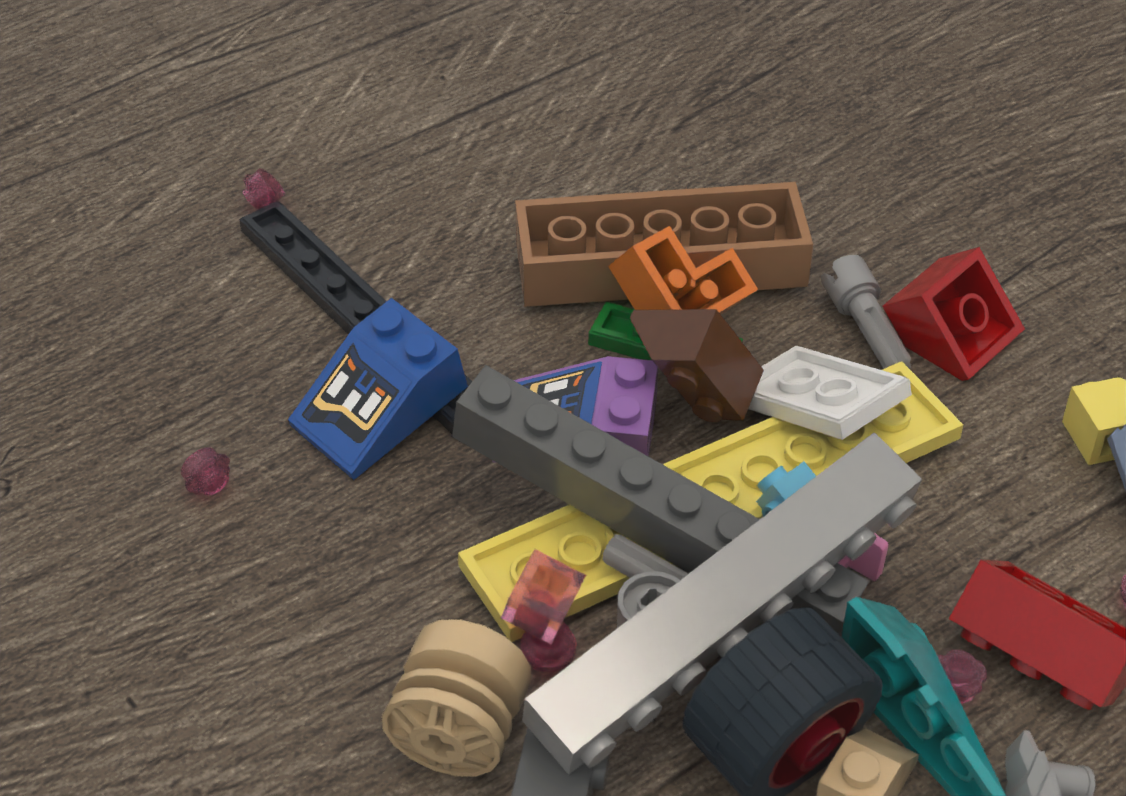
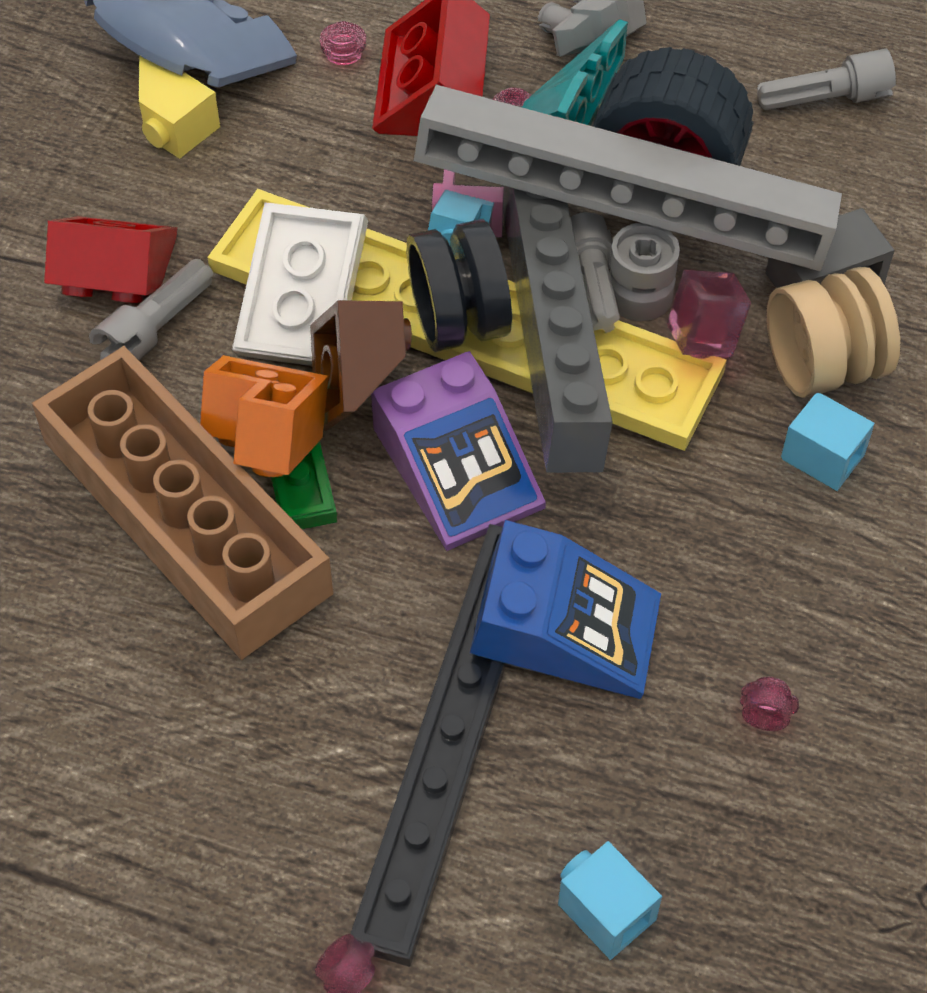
camera: 125 degrees left, 10 degrees up
none -> black wheel [406,219,512,352]
none -> medium azure brick [558,841,662,960]
none -> medium azure panel [781,393,875,491]

